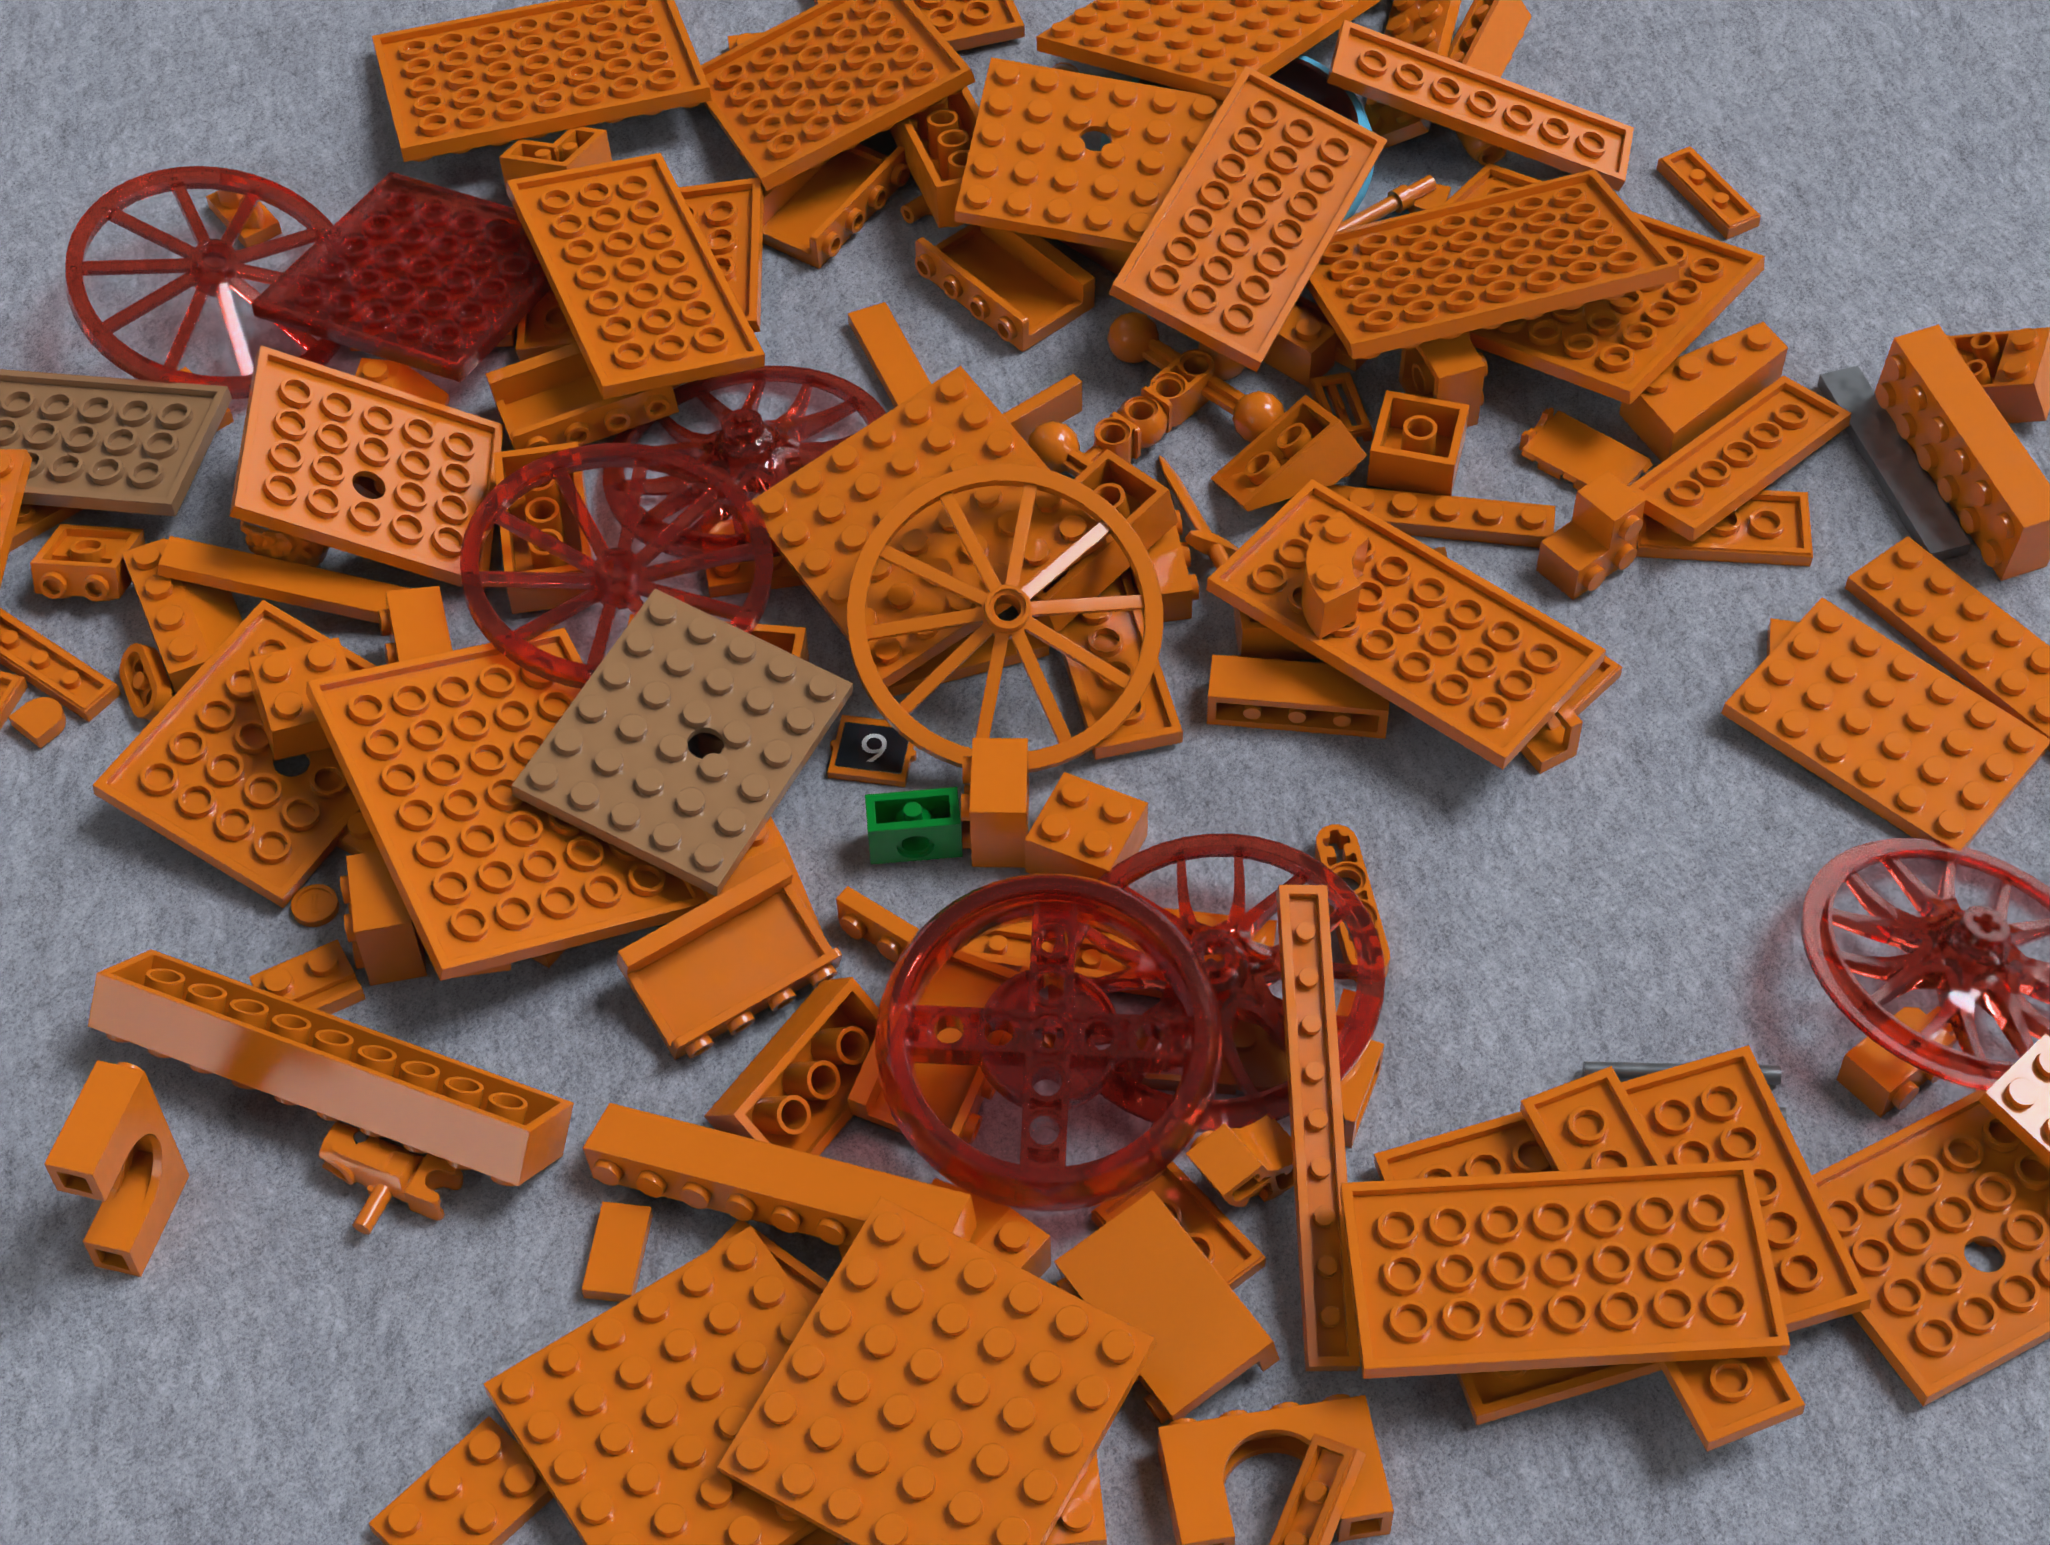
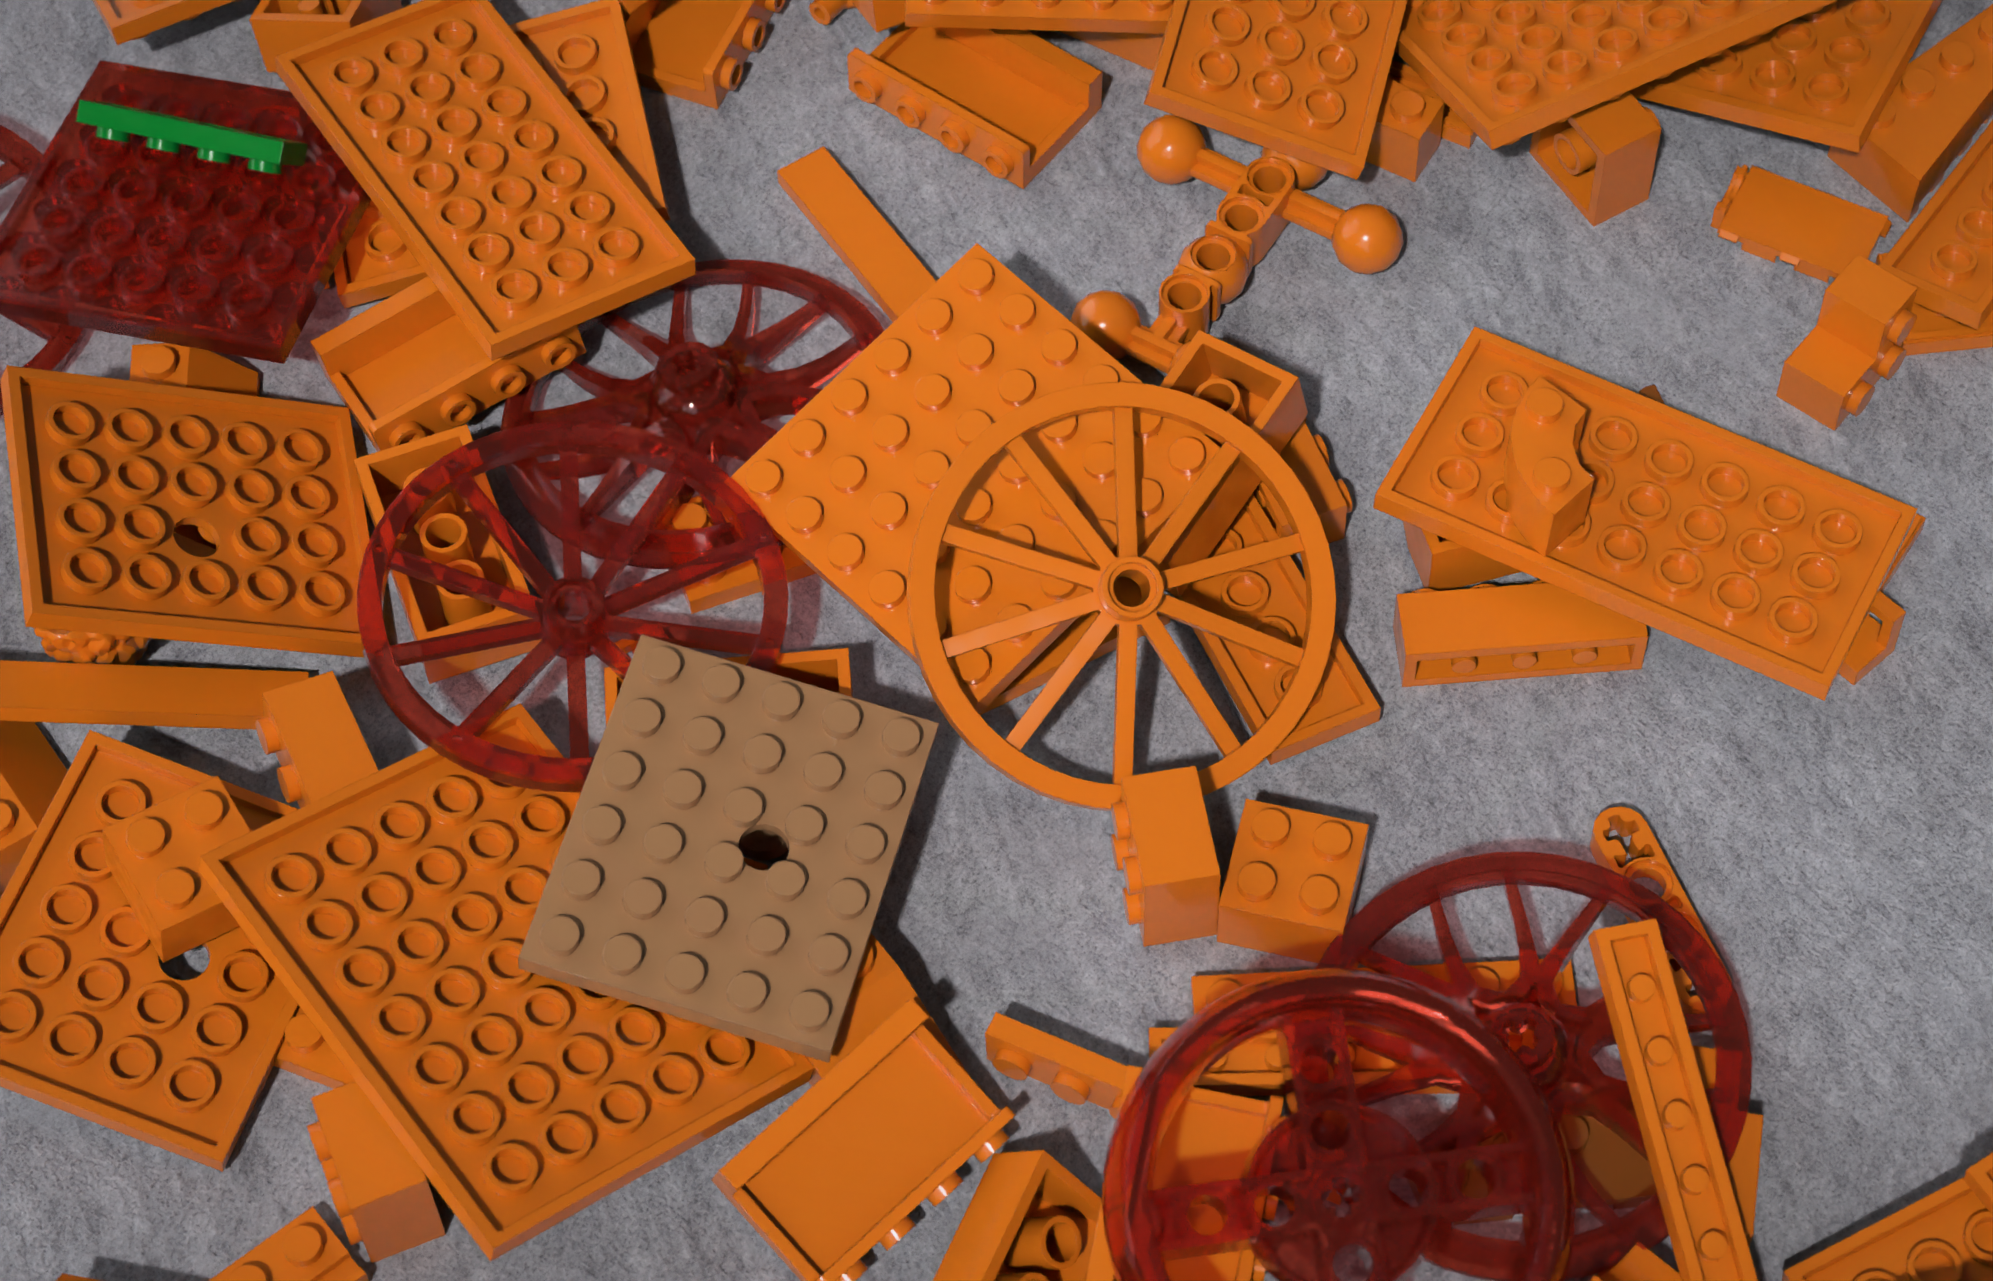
camera: 10 degrees left, 5 degrees up
orange piece [291,884,339,927] -> none
piece [827,715,917,787] -> none
green brick [865,787,963,865] -> none
orange tile [1003,374,1082,443] -> none
orange sword [1158,456,1238,569] -> none
orange slope [1211,394,1367,512] -> none
orange tile [1309,372,1373,442] -> none
orange plate [1327,485,1556,548] -> none
orange brick [1367,390,1470,496] -> none
none -> green plate [76,99,308,174]

